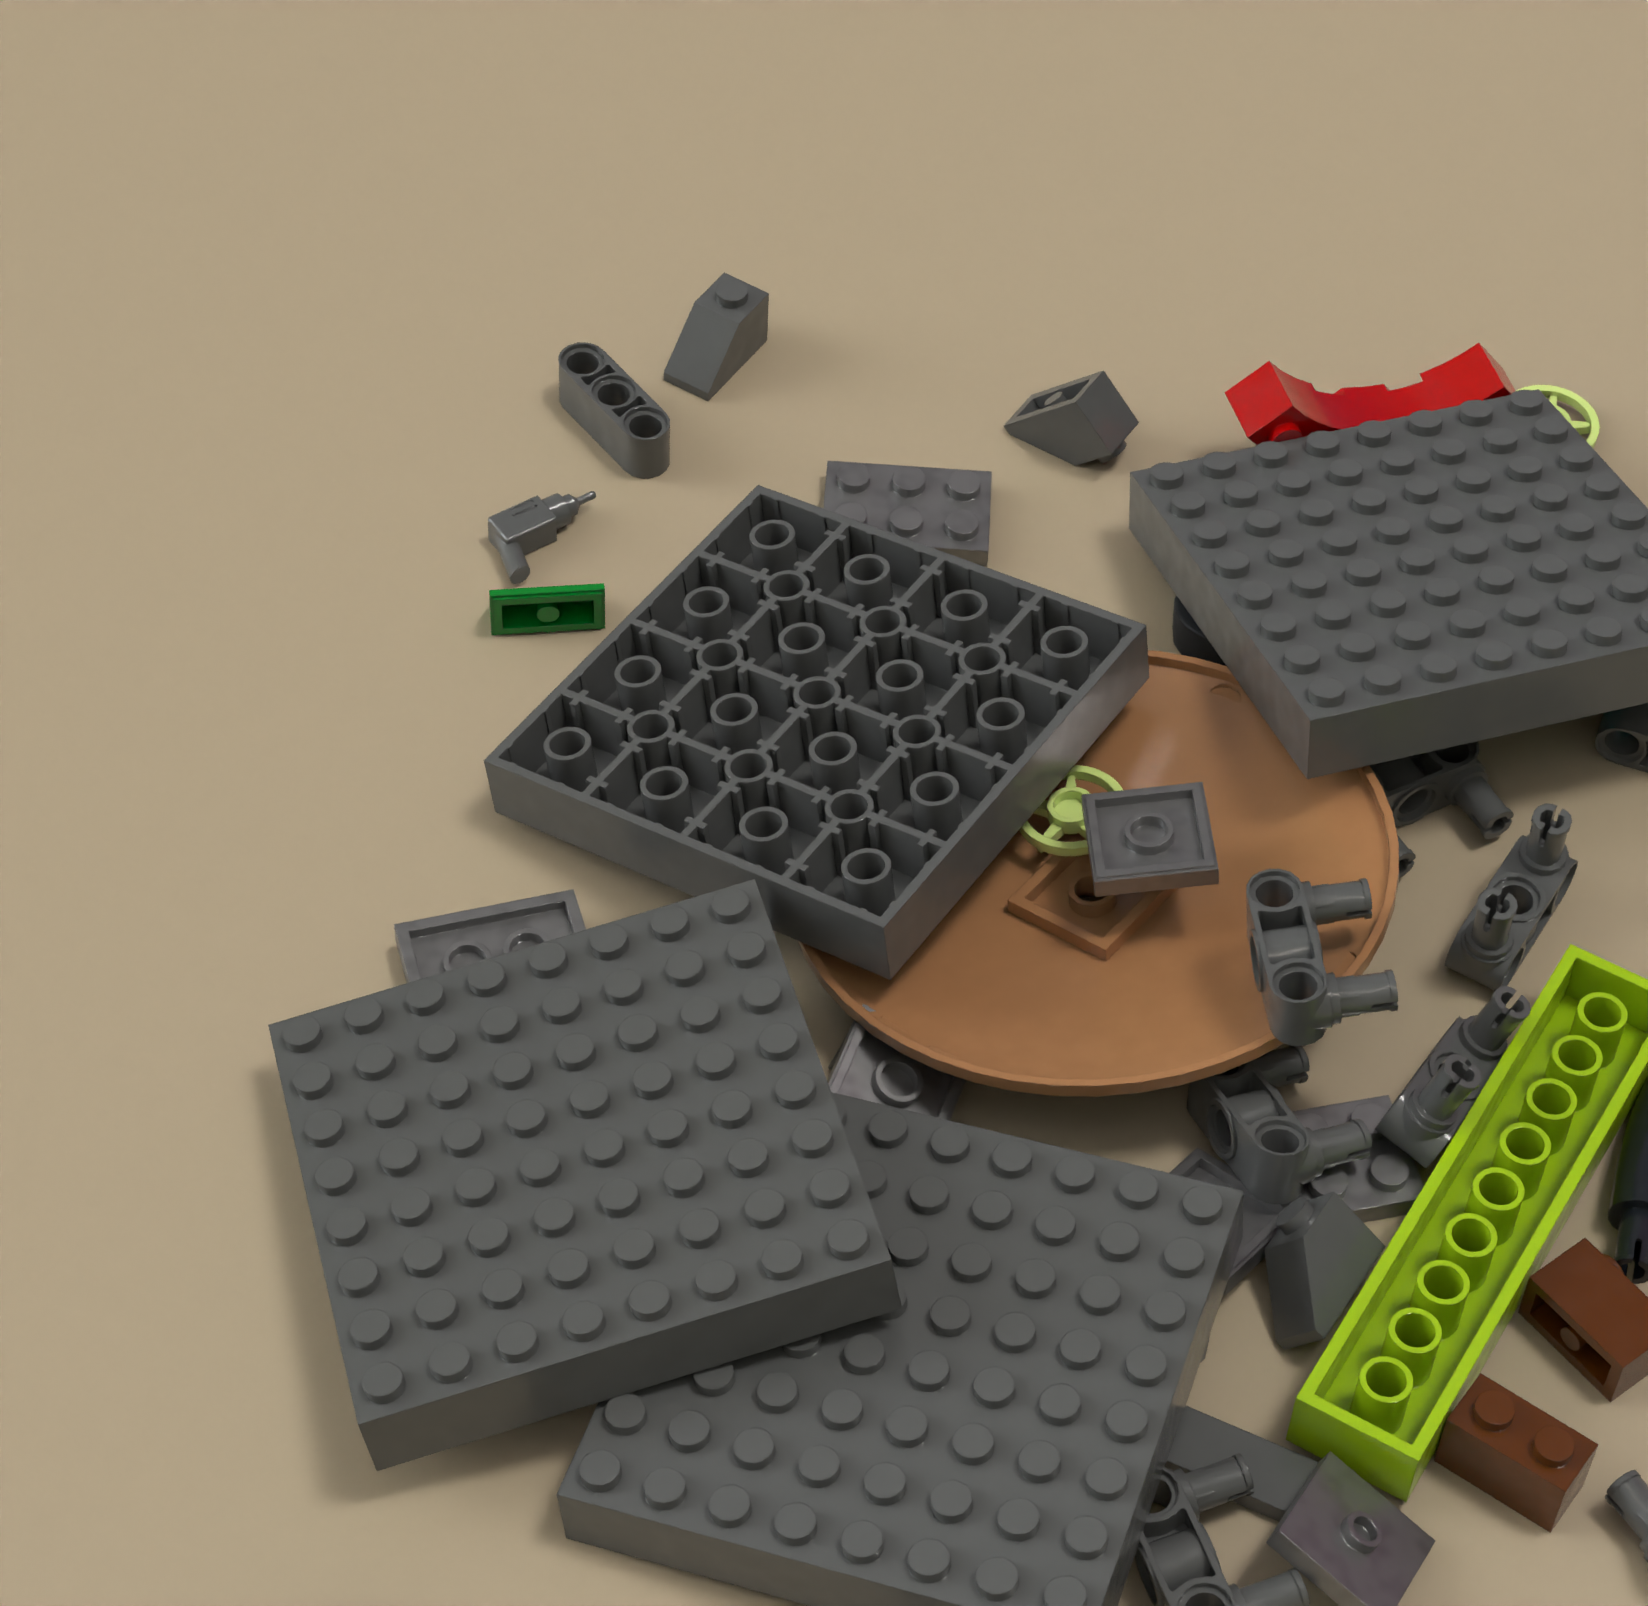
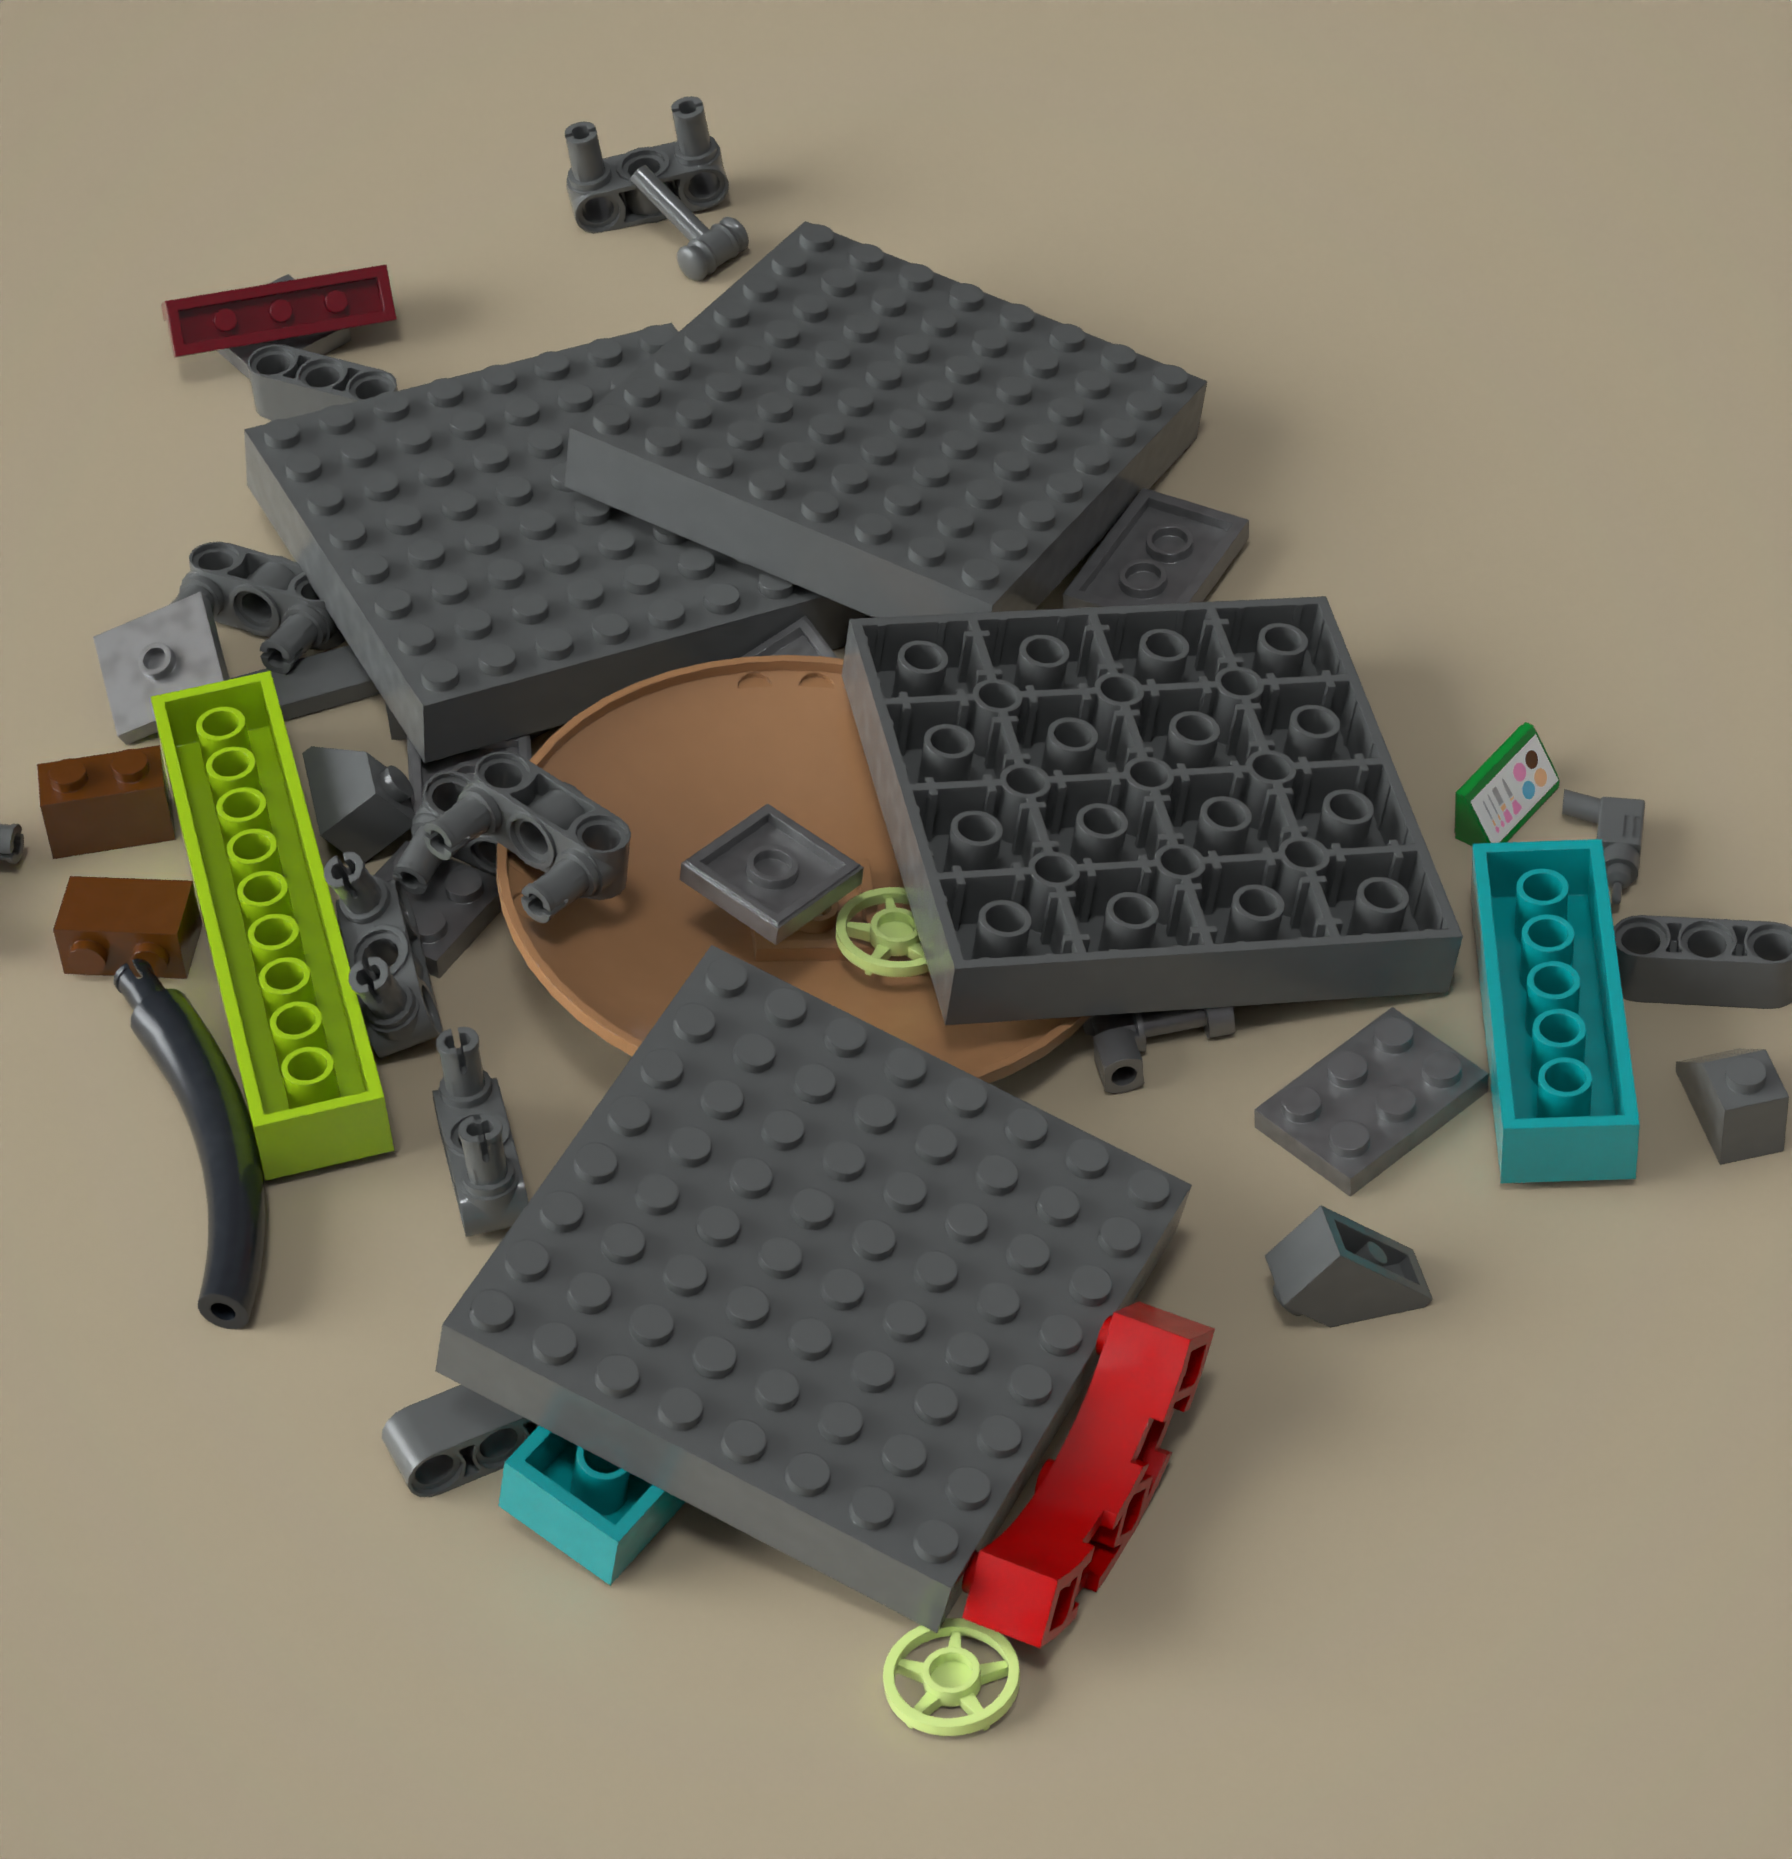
camera: 140 degrees right, 5 degrees down
none -> teal brick [1471,839,1640,1183]

